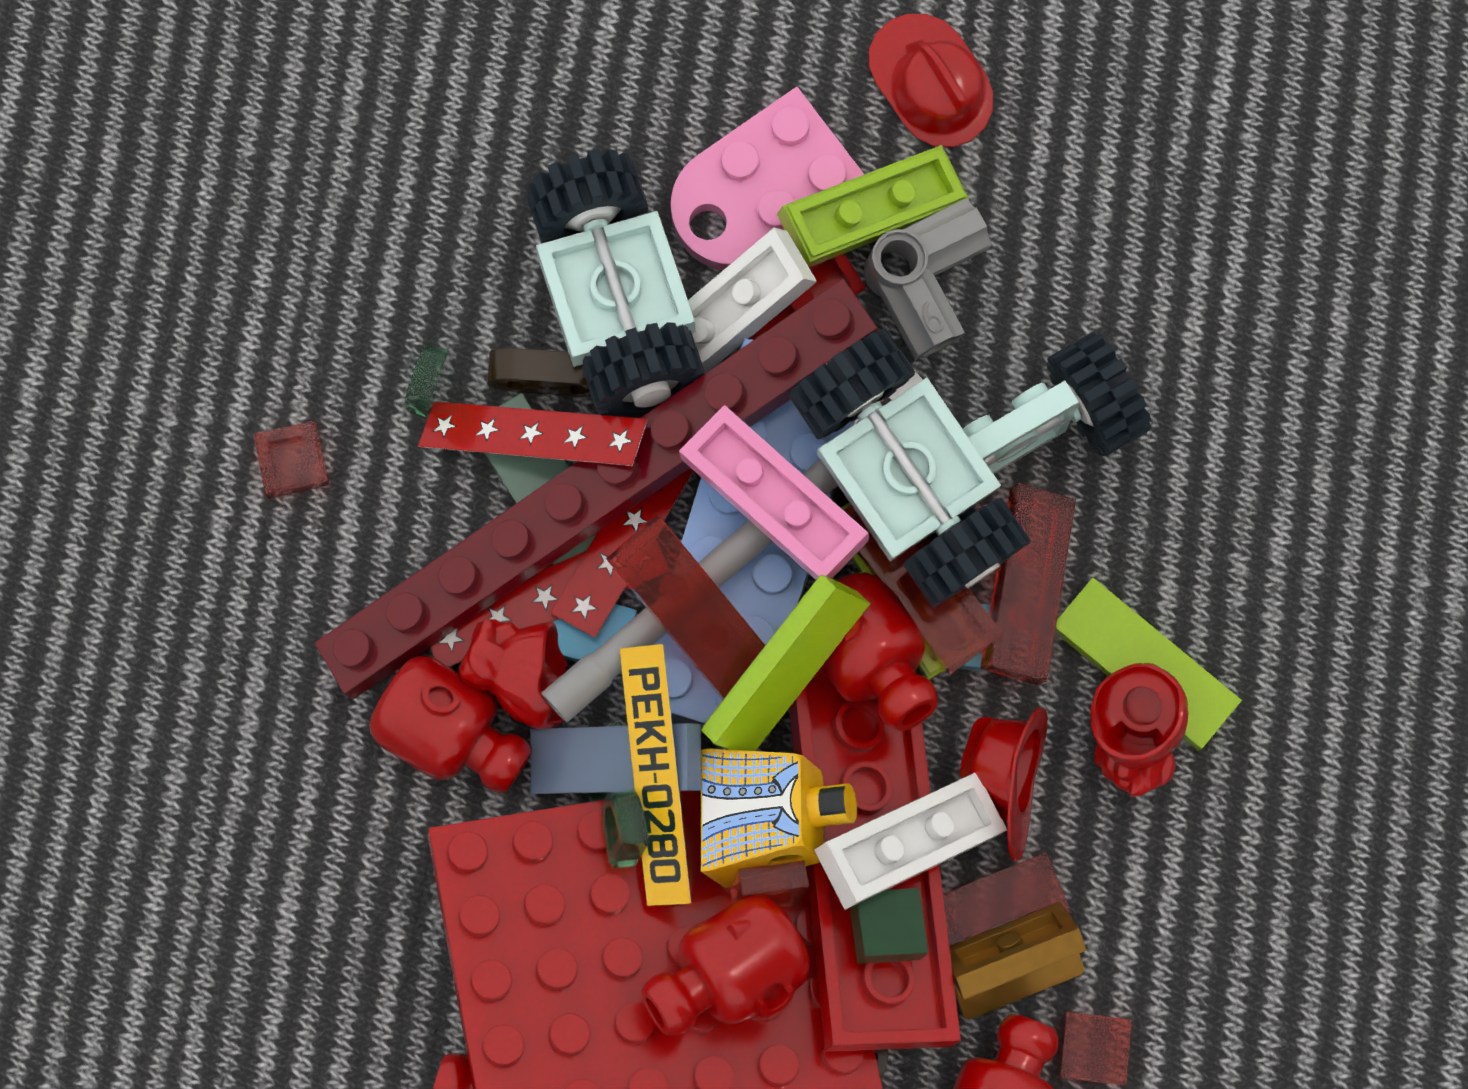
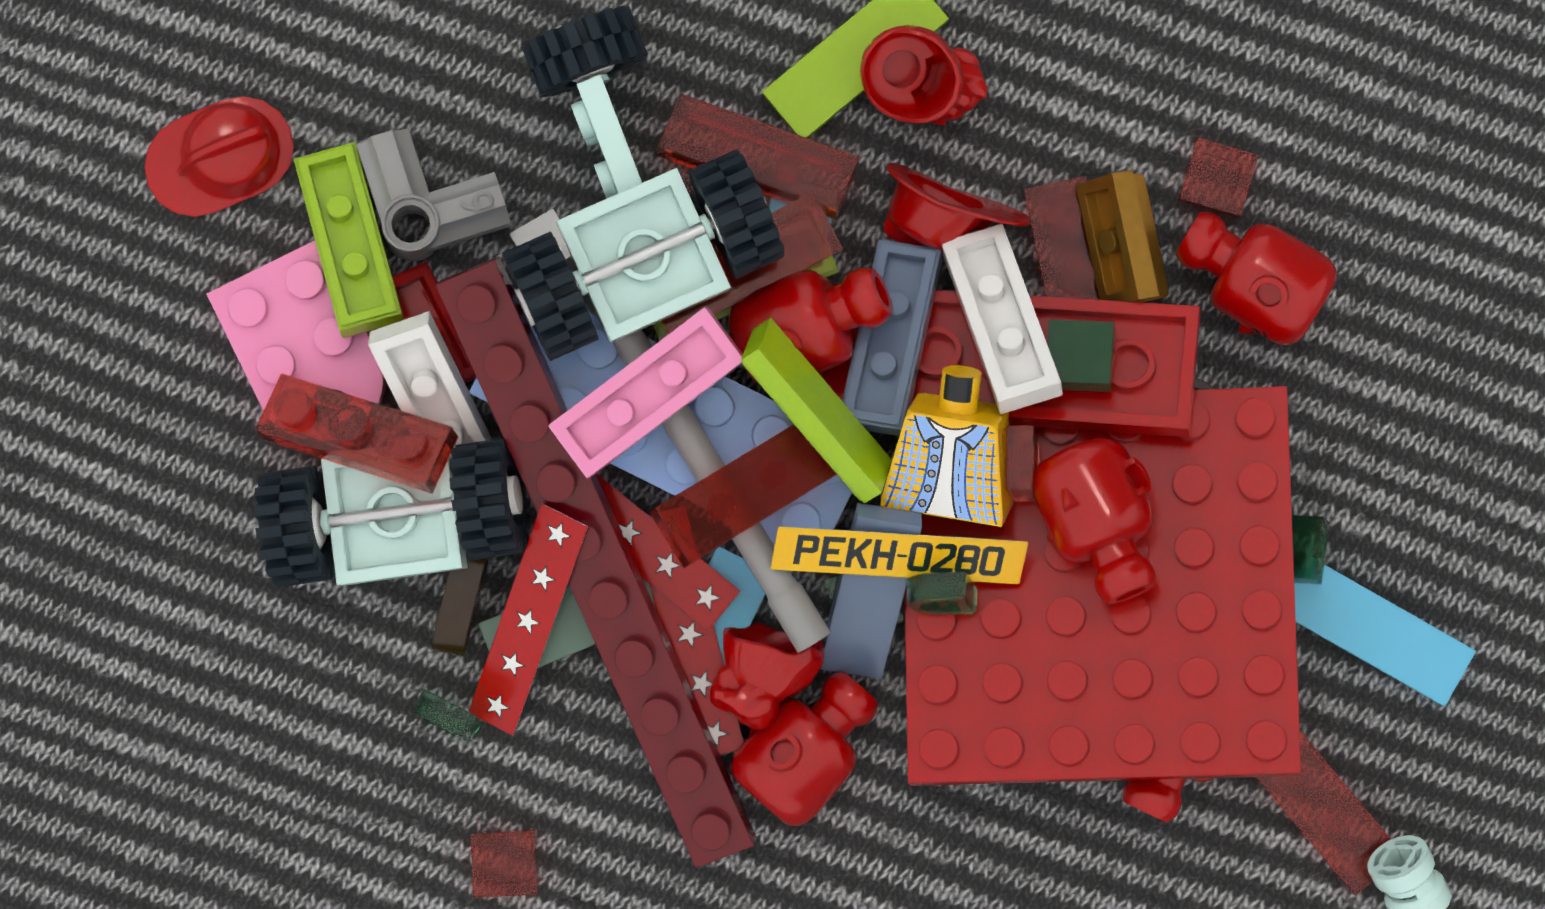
camera: 75 degrees left, 10 degrees up
none -> clear red plate [255,374,458,494]
none -> sand blue tile [843,239,943,436]

